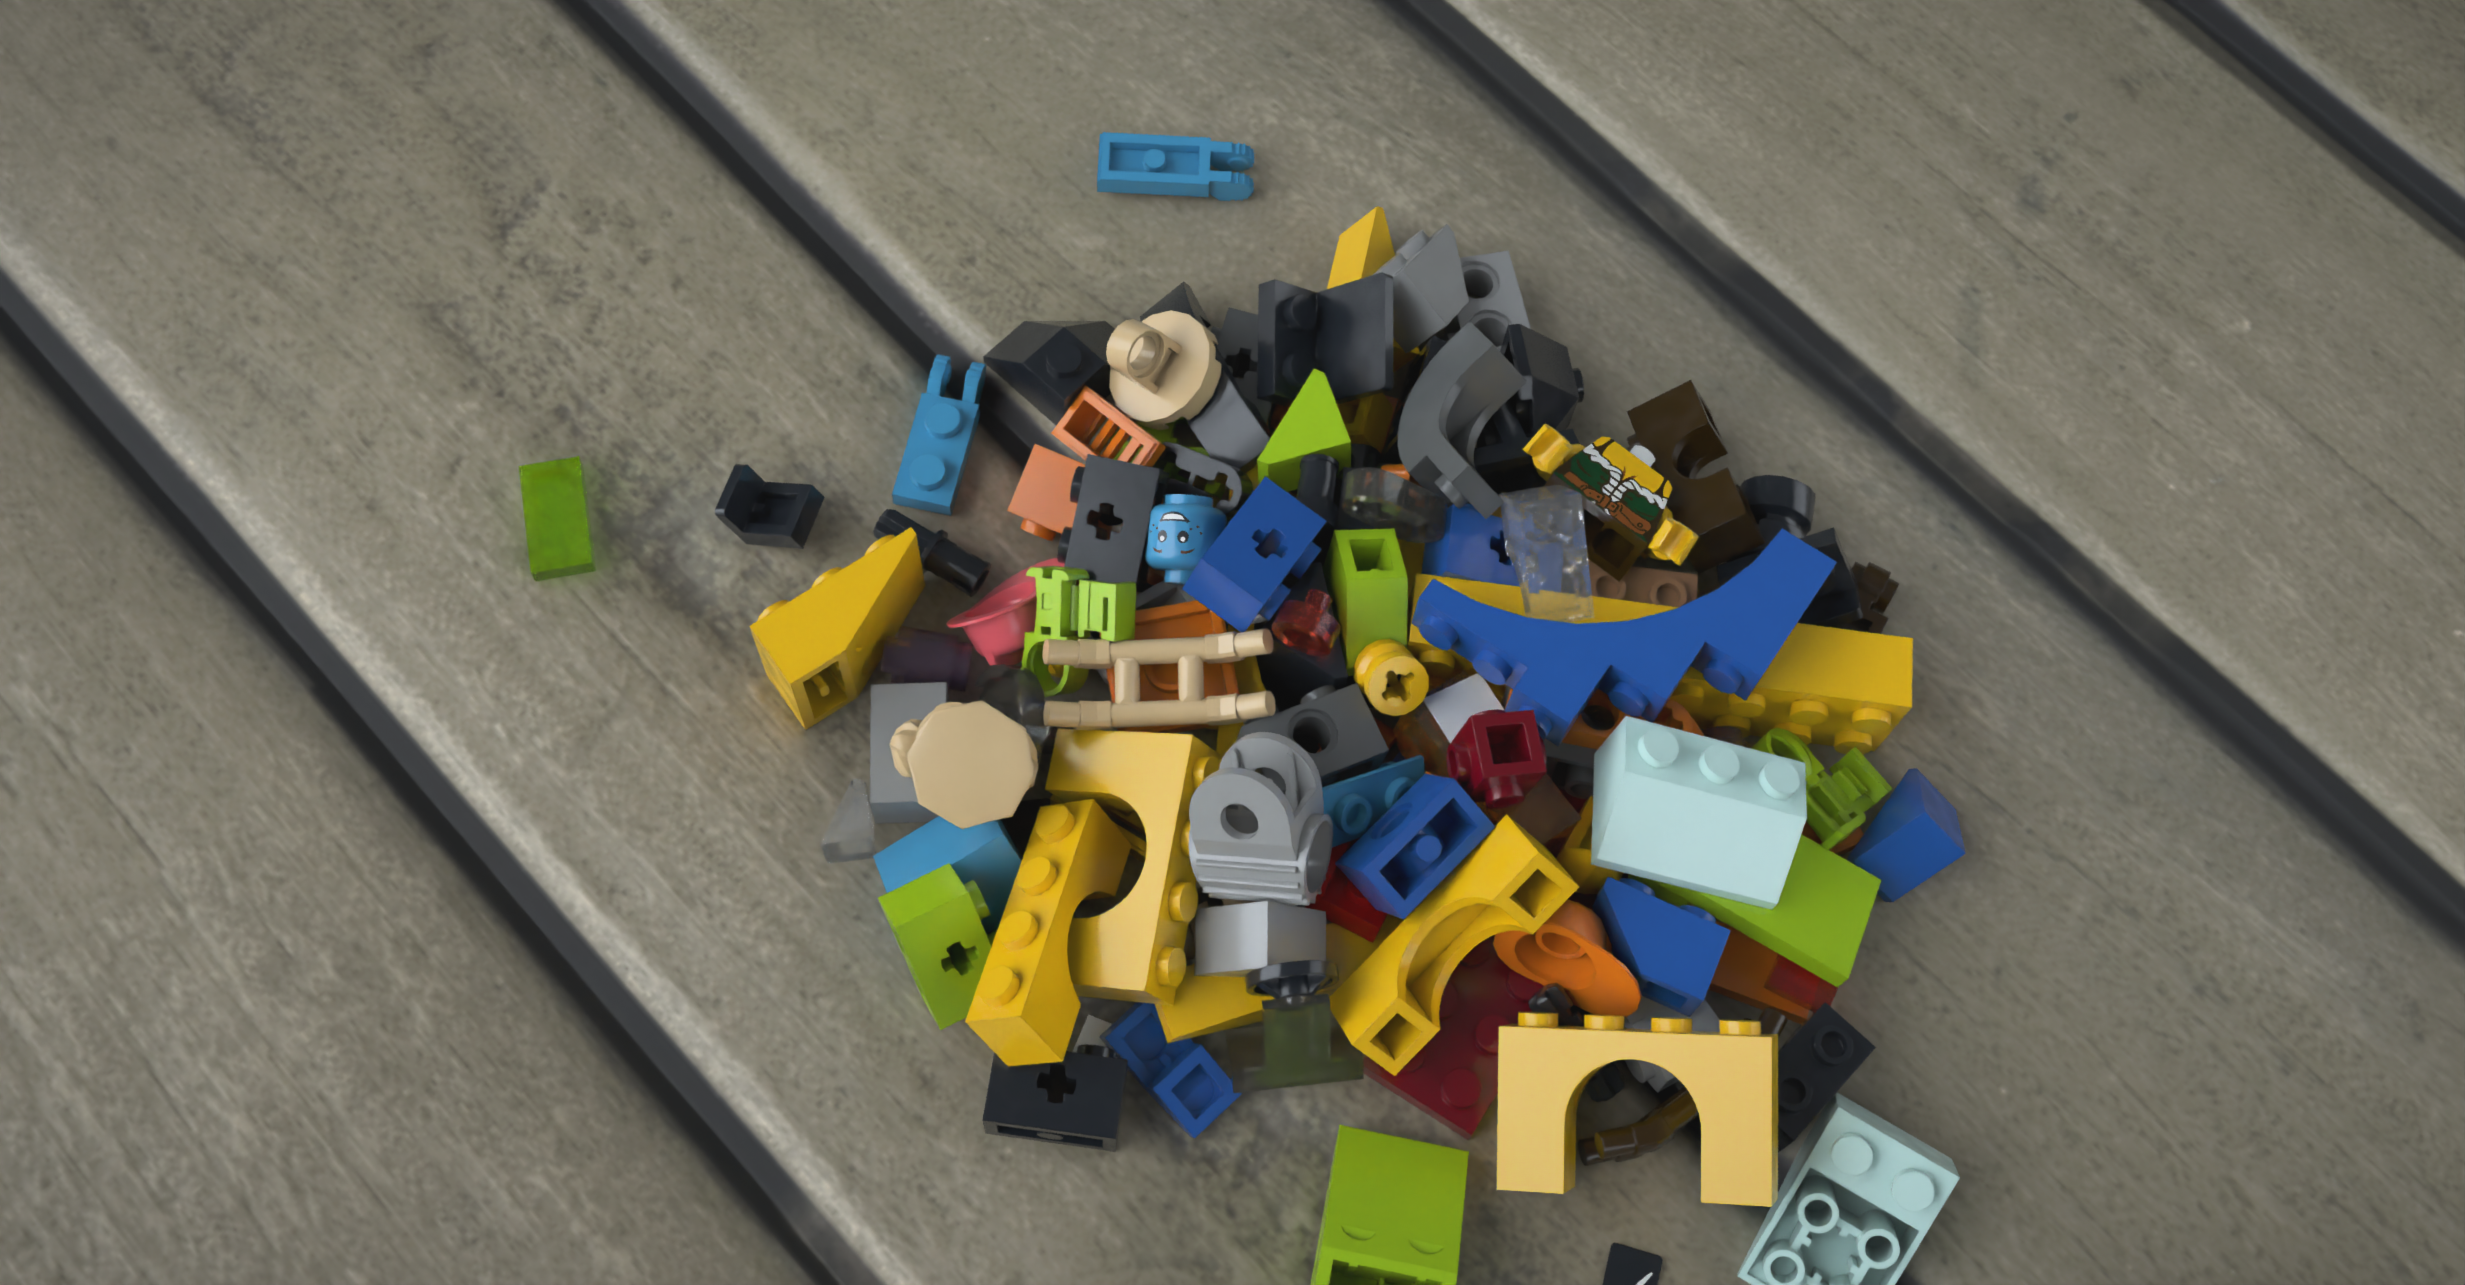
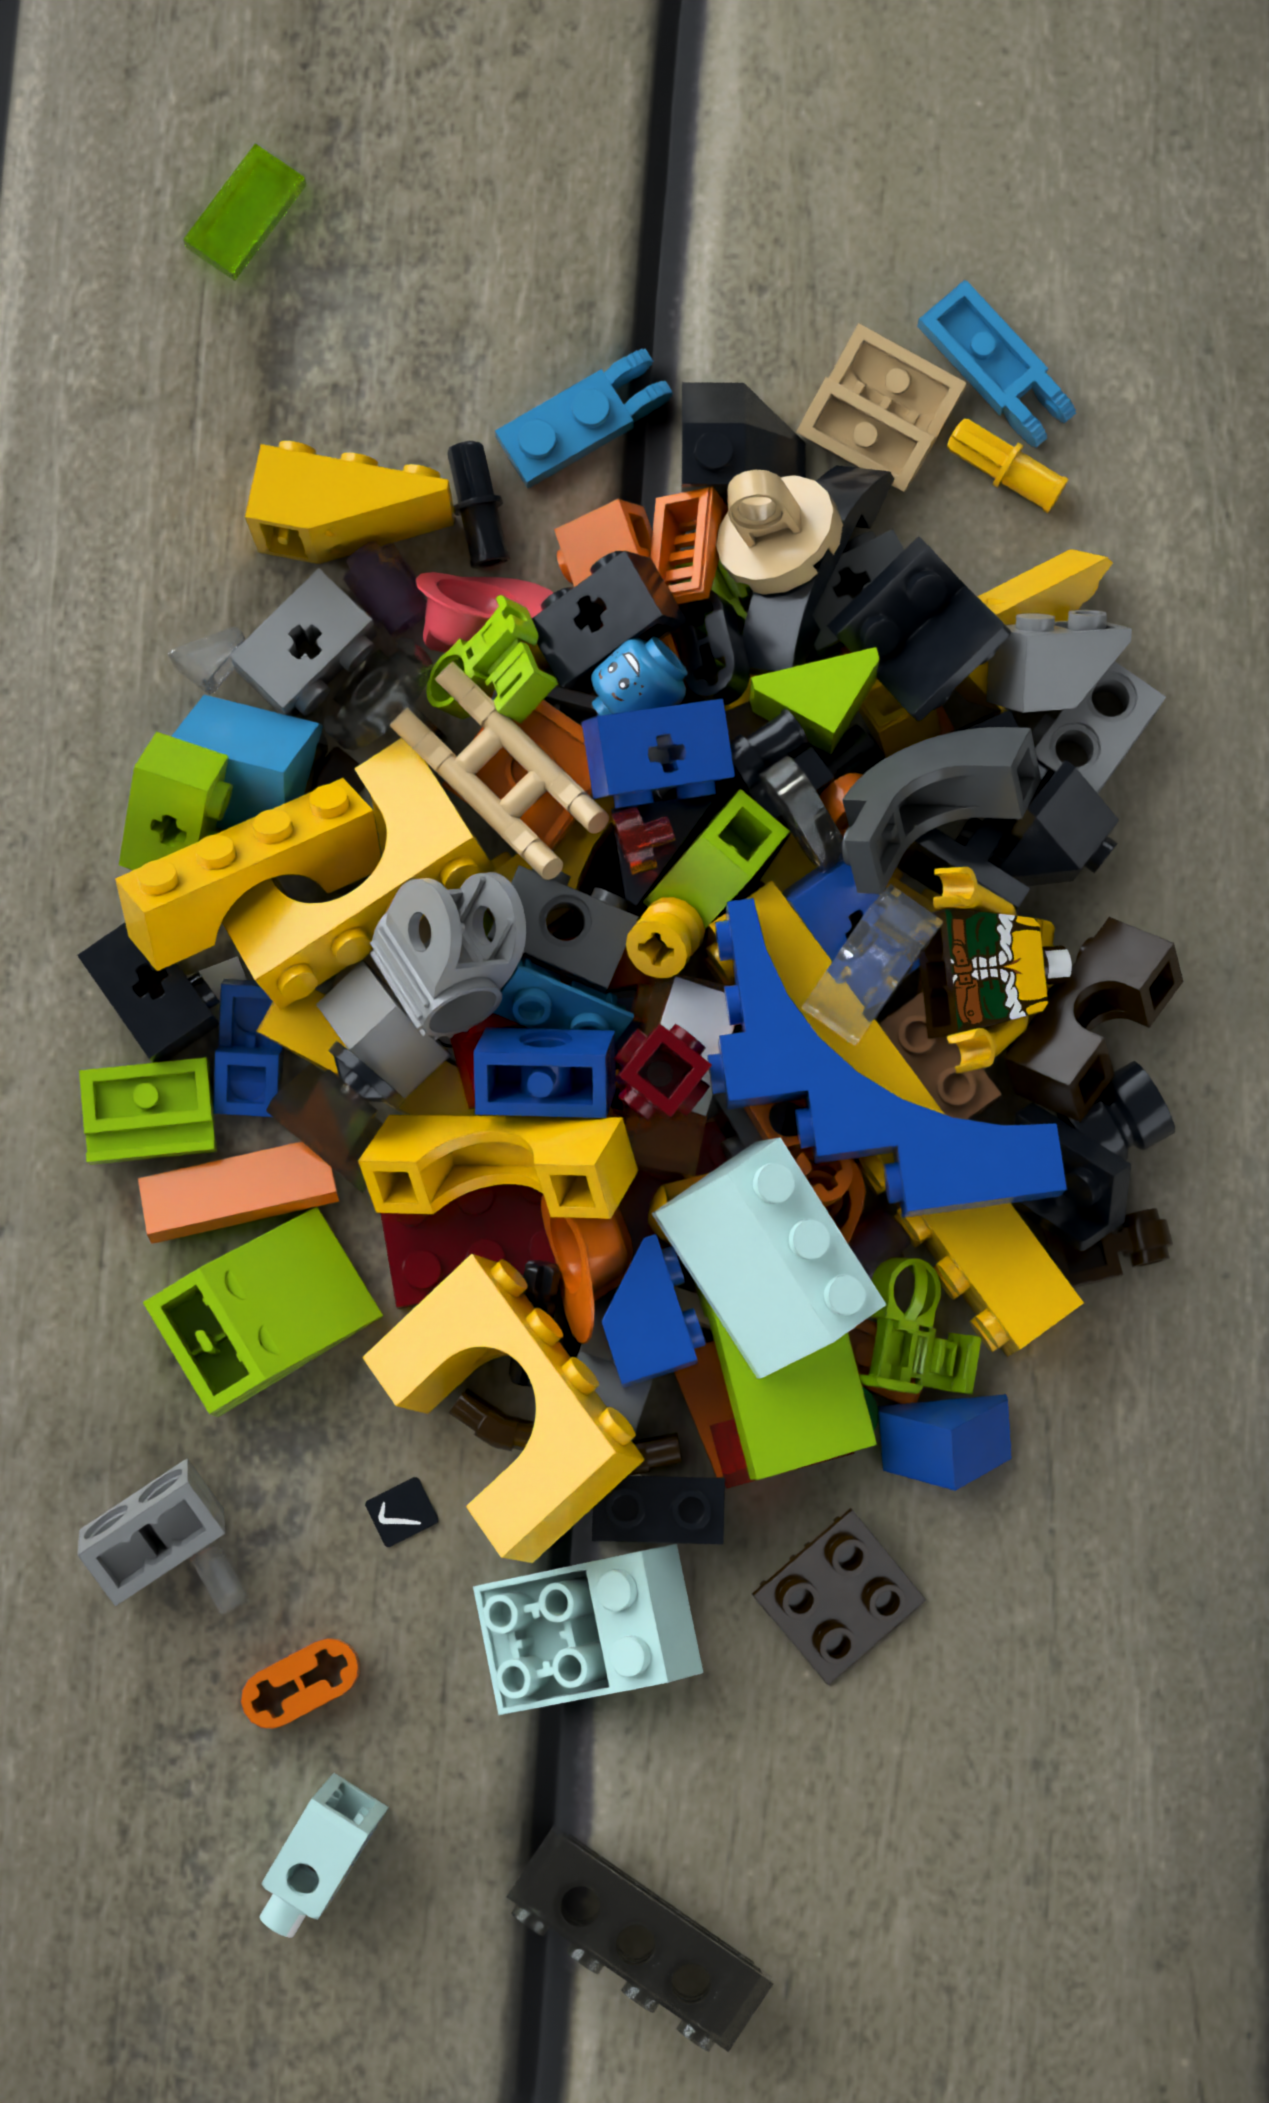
camera: 55 degrees right, 15 degrees up
black bracket [715,464,825,549] -> none
tan piece [890,700,1038,829] -> none
none -> lime plate [79,1057,217,1165]
none -> orange tile [138,1136,340,1244]
none -> dark brown hinge [752,1508,926,1685]
none -> tan slope [796,323,968,492]
none -> yellow axle [947,419,1069,513]

